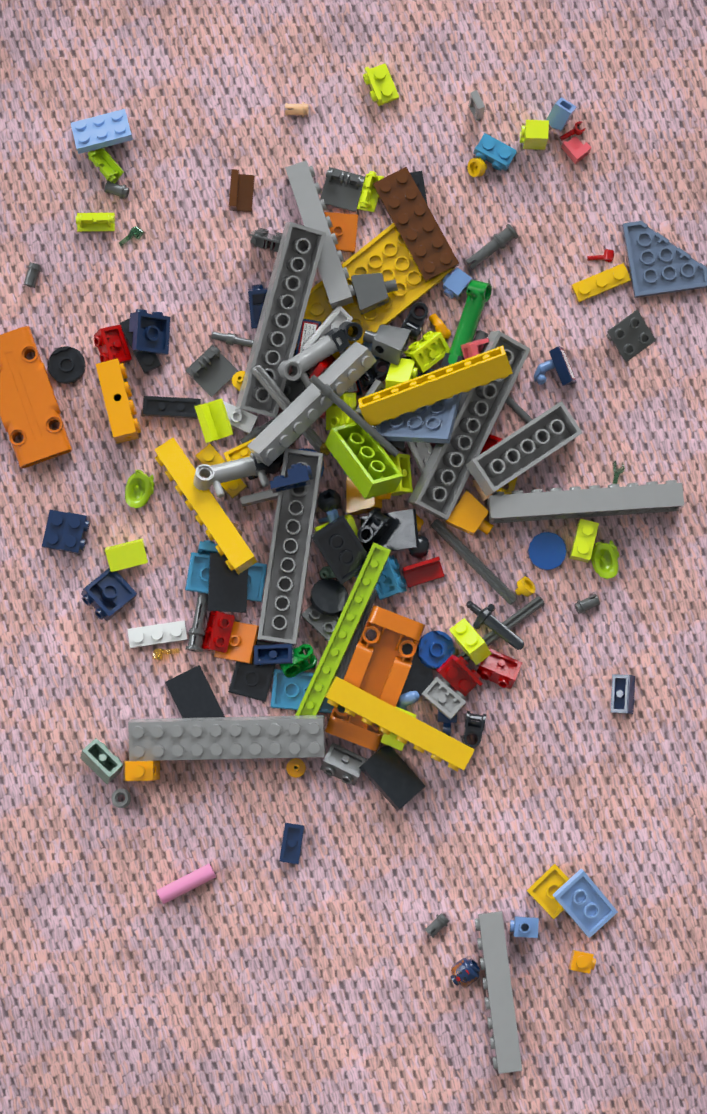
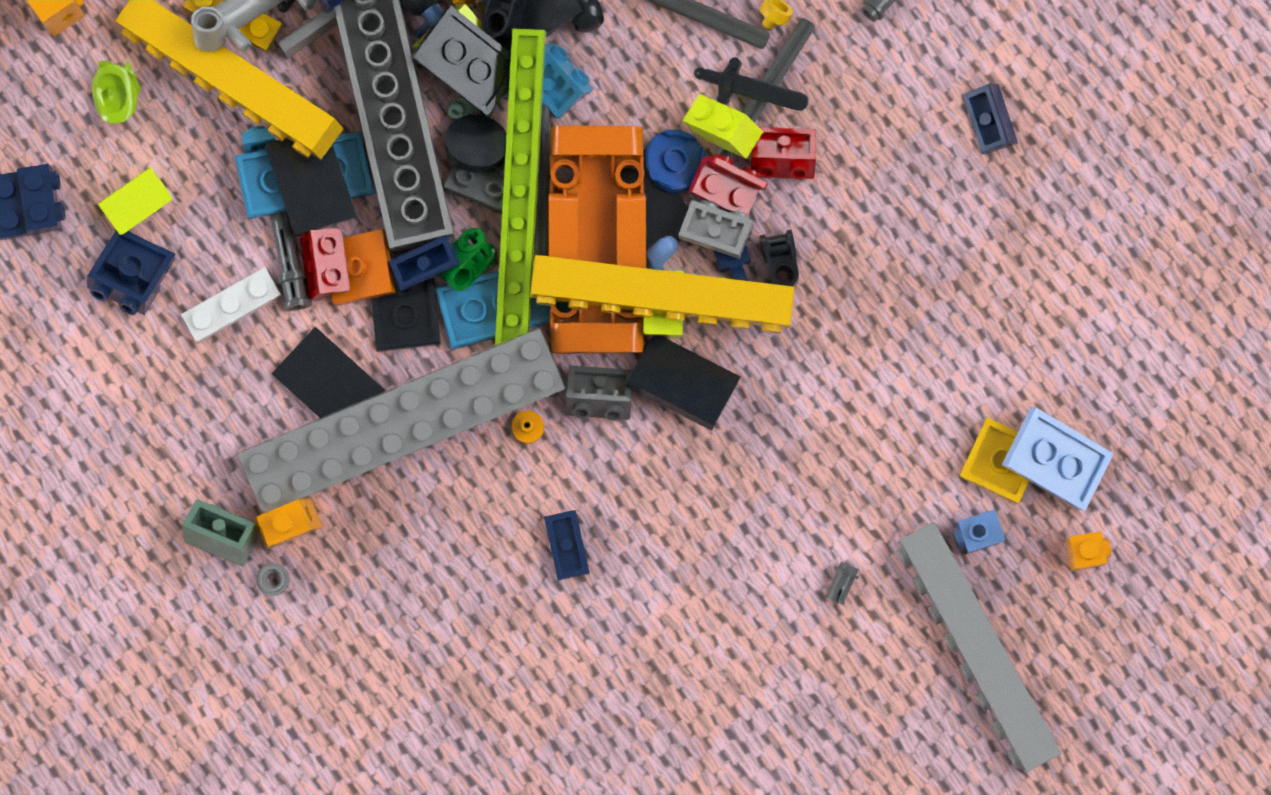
camera: 15 degrees left, 0 degrees up
clear yellow hand [152,648,180,660] -> none
bright pink piece [157,864,216,904] -> none
red panel [402,556,445,588] -> none
dark blue head [451,958,480,987] -> none

